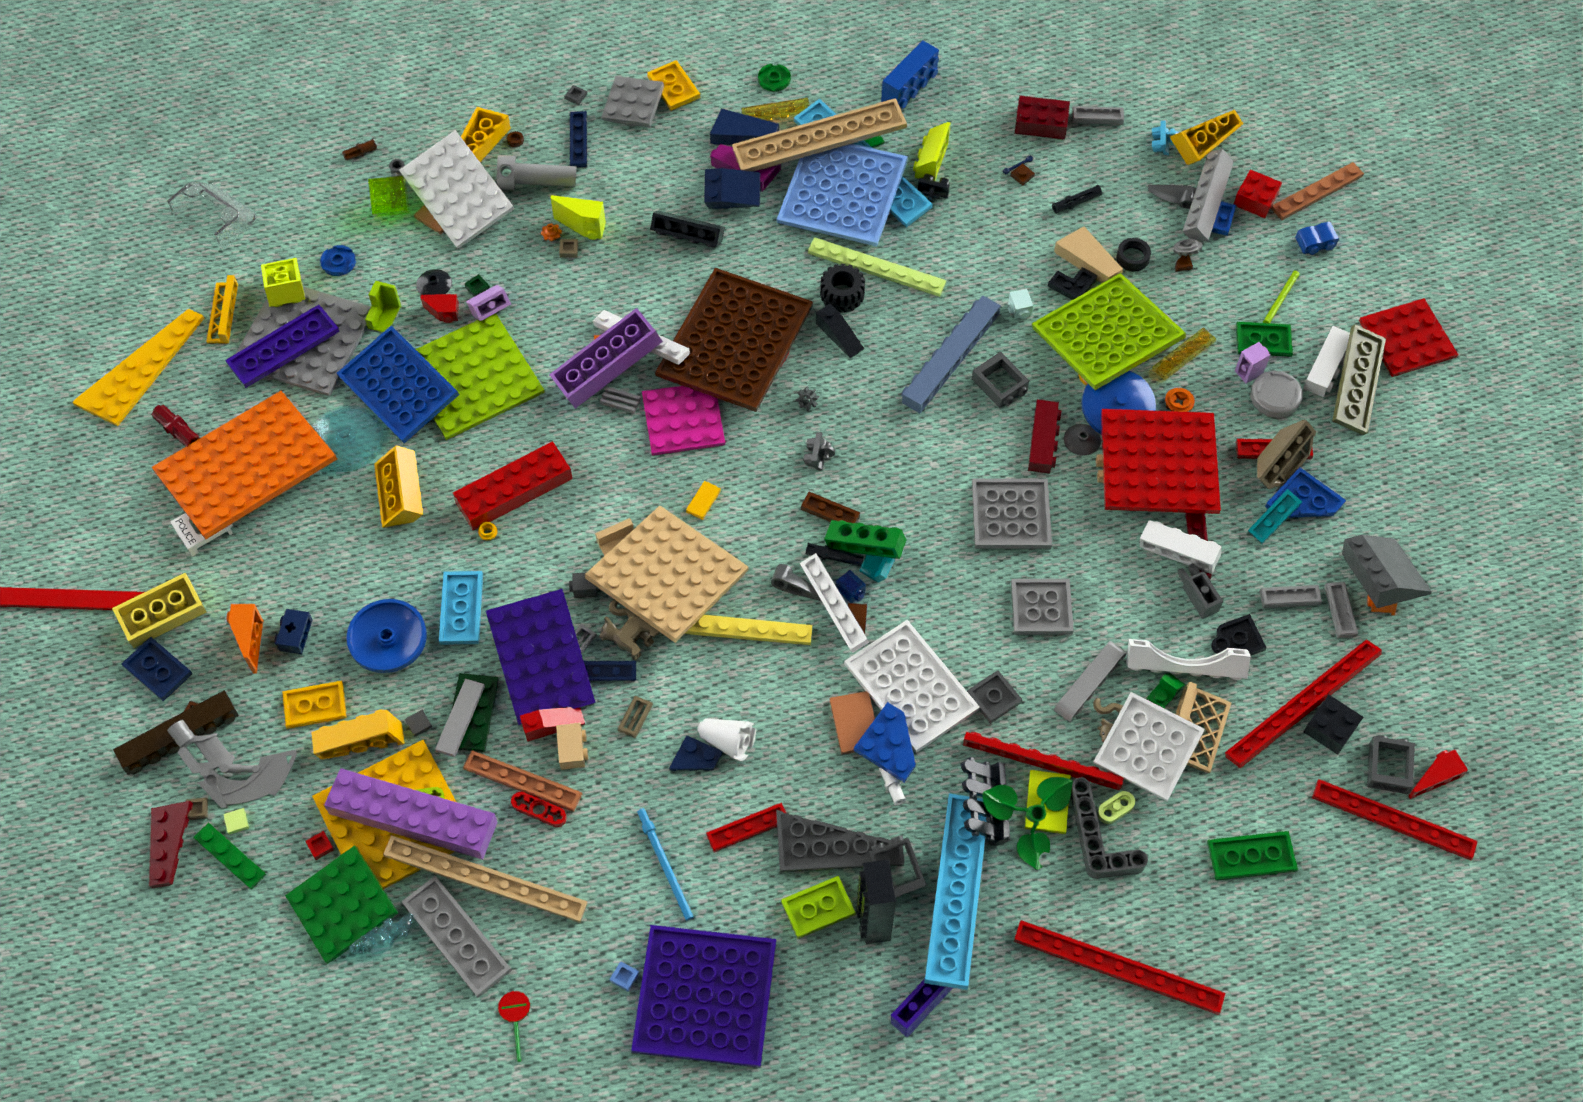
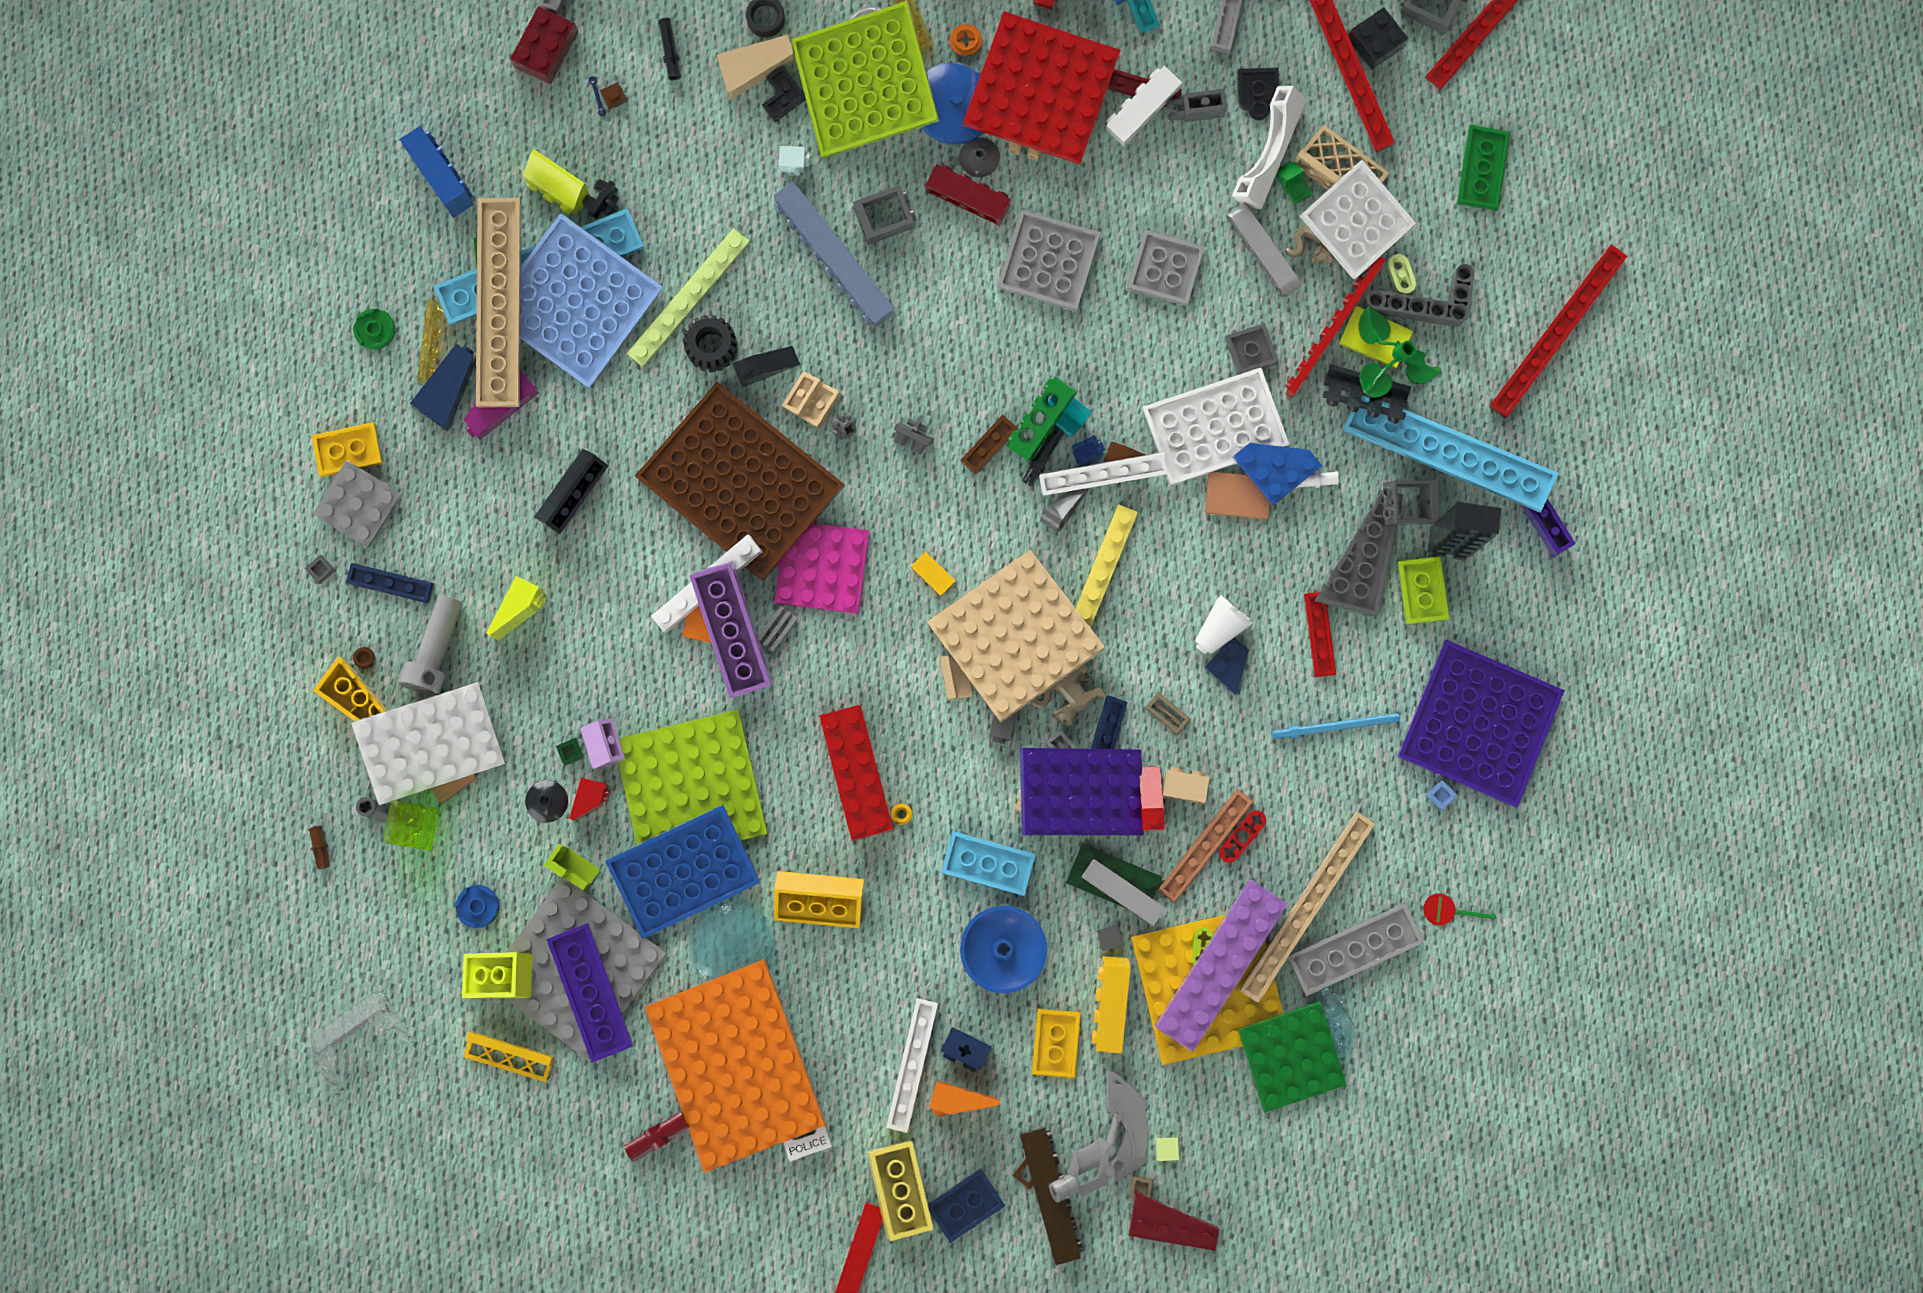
camera: 75 degrees left, 20 degrees up
yellow wing [72,309,204,426] -> none
green plate [193,822,266,890] -> none
red plate [305,831,334,860] -> none
orange plant [541,223,562,242] -> none
dark tan plate [559,239,578,258] -> none
dark blue slope [704,168,761,209] -> none
none -> tan slope [782,371,842,429]
none -> white plate [886,998,938,1133]

